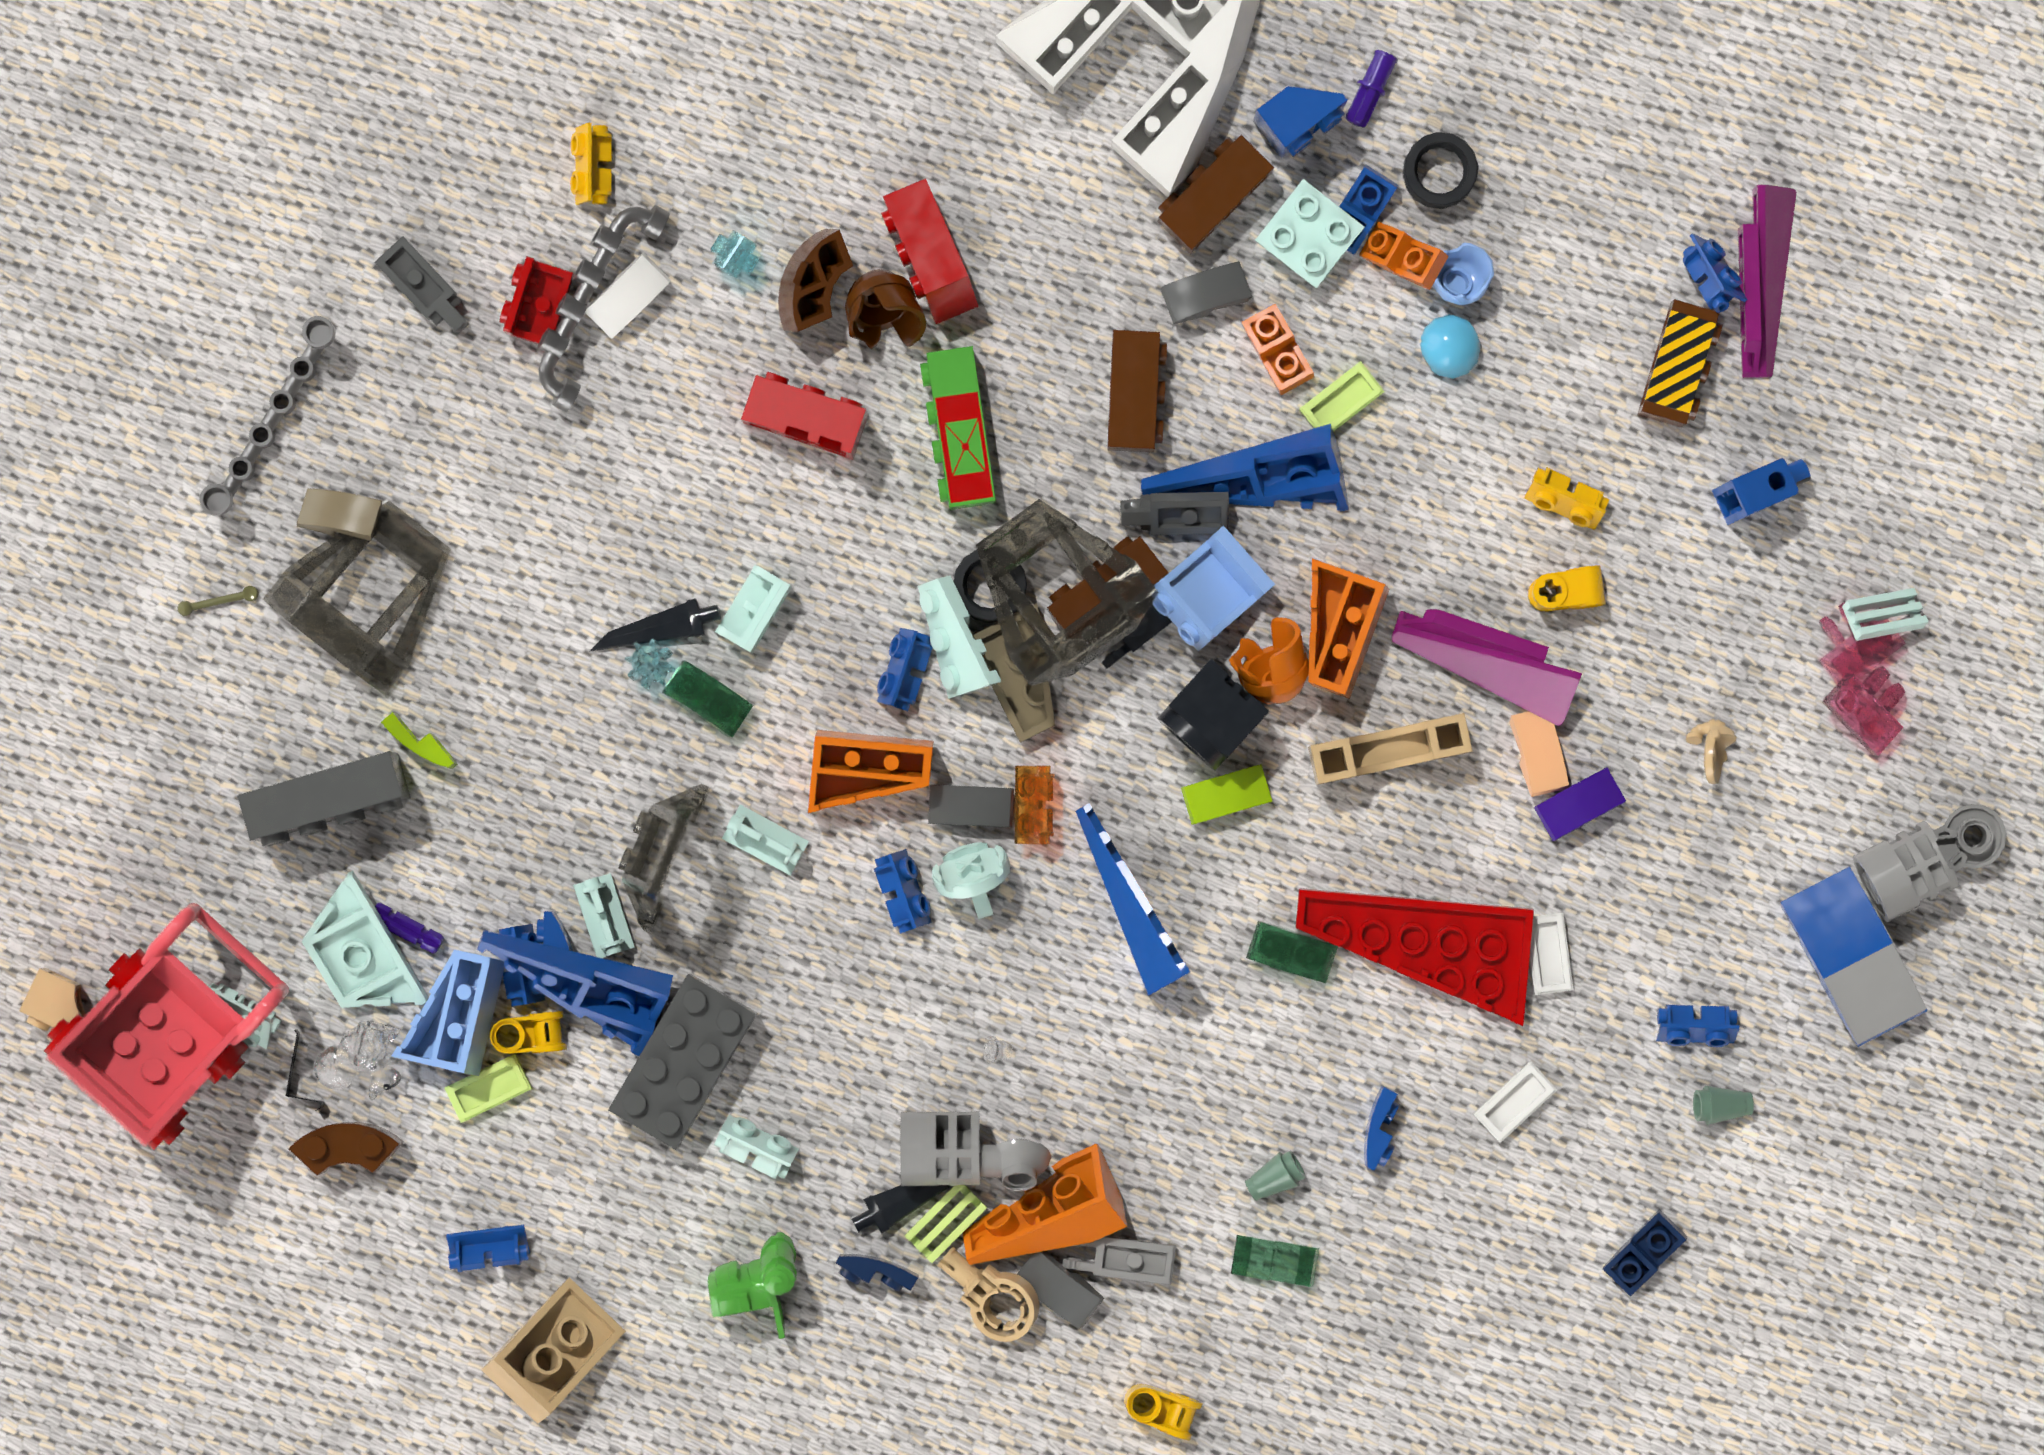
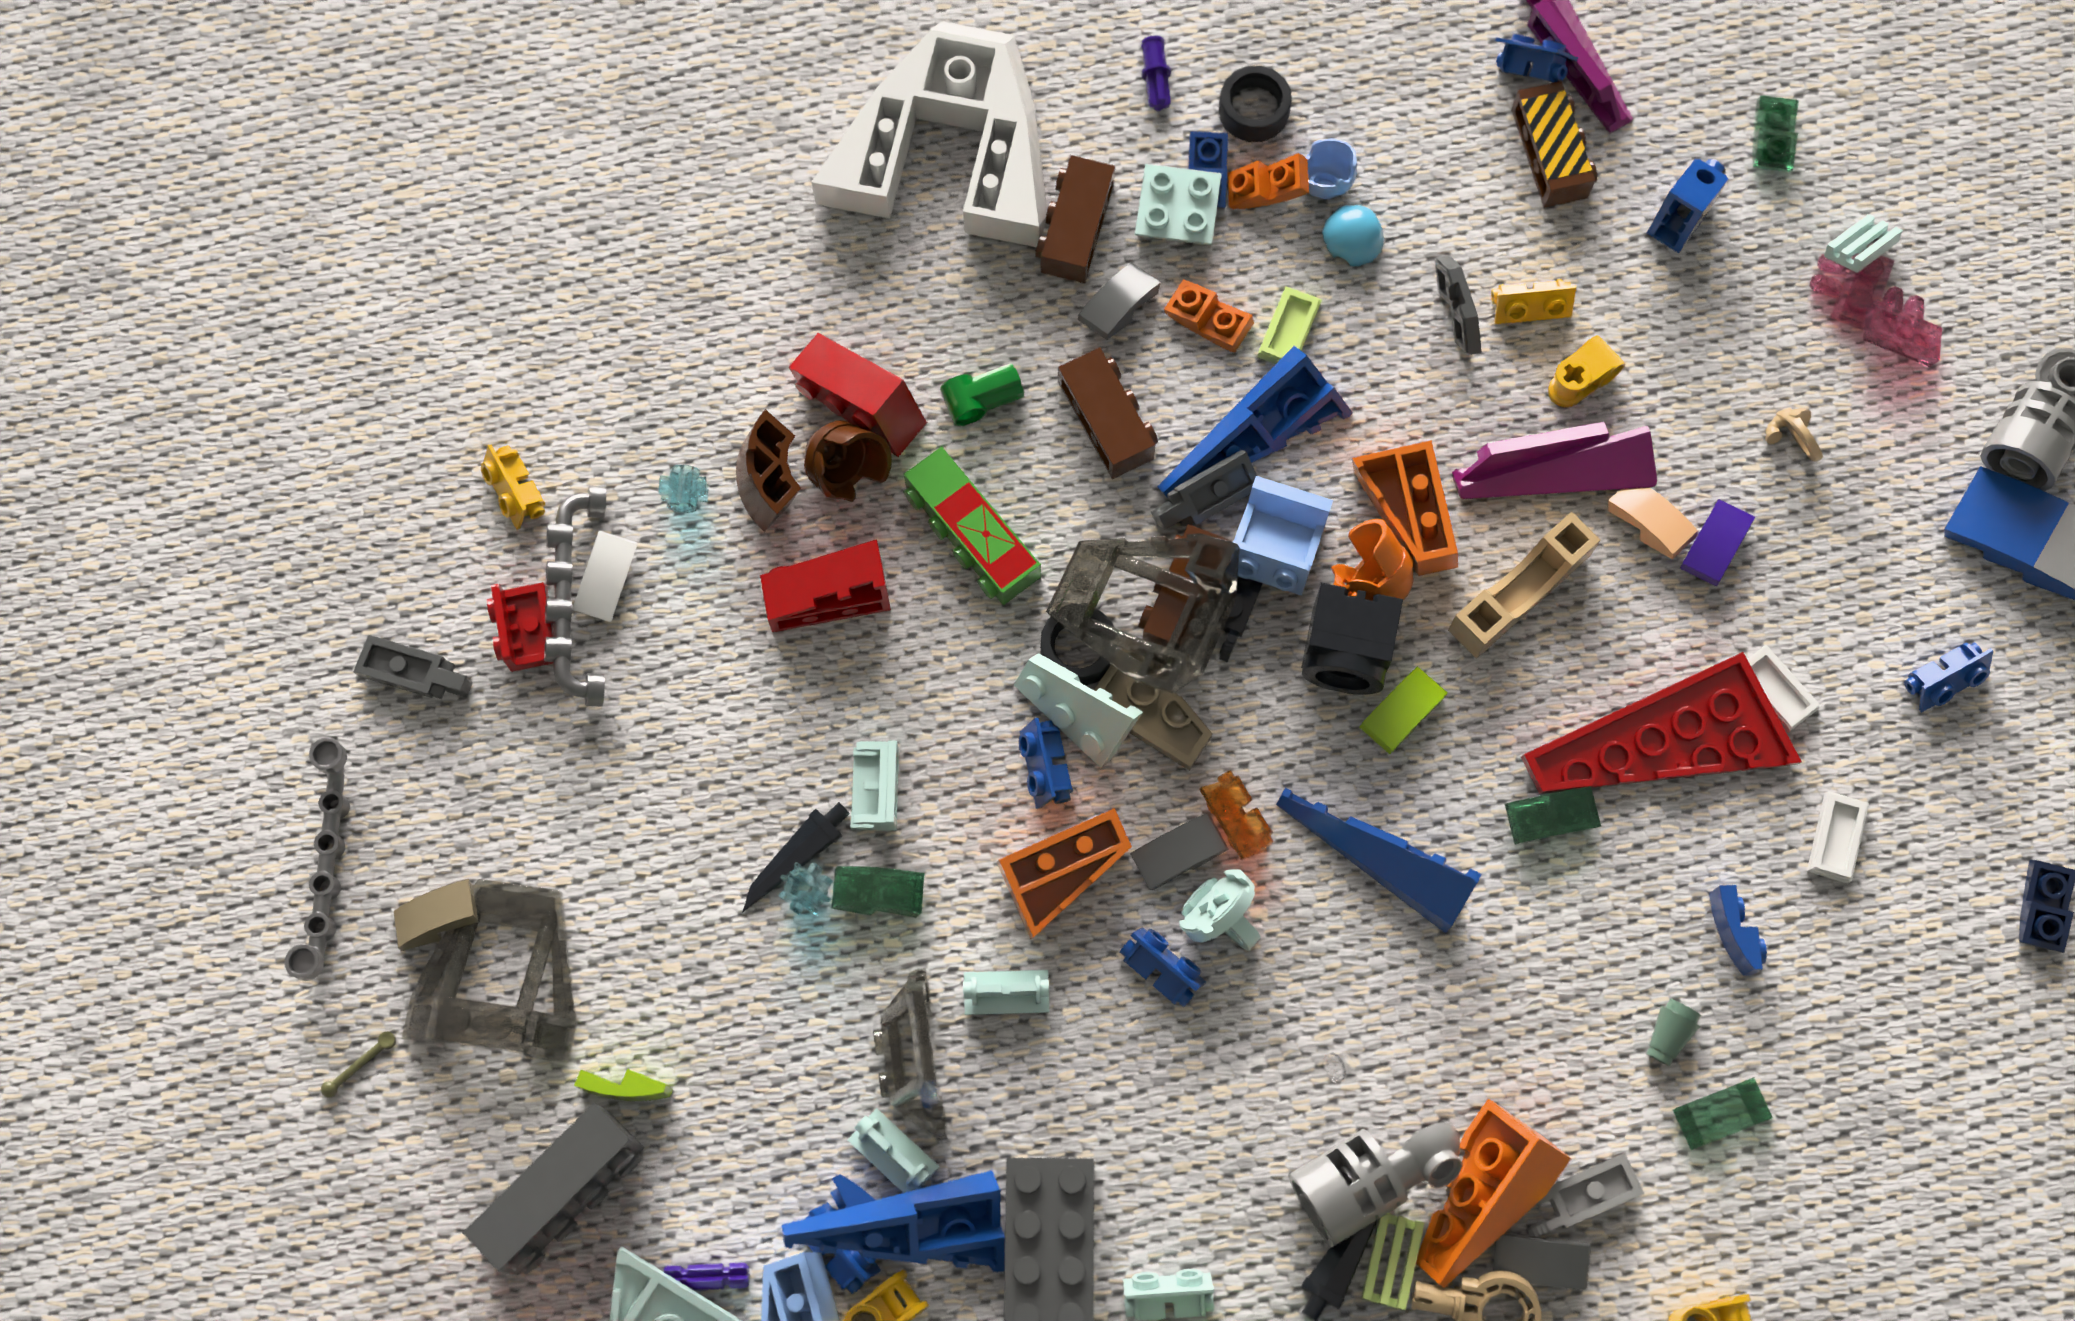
camera: 25 degrees left, 15 degrees down
blue slope [1253,86,1347,158] -> none
sand green cone [1693,1086,1754,1125] -> none
none -> green piece [940,363,1024,426]
none -> dark grey tile [1435,255,1482,356]
none -> clear green slope [1752,95,1799,172]

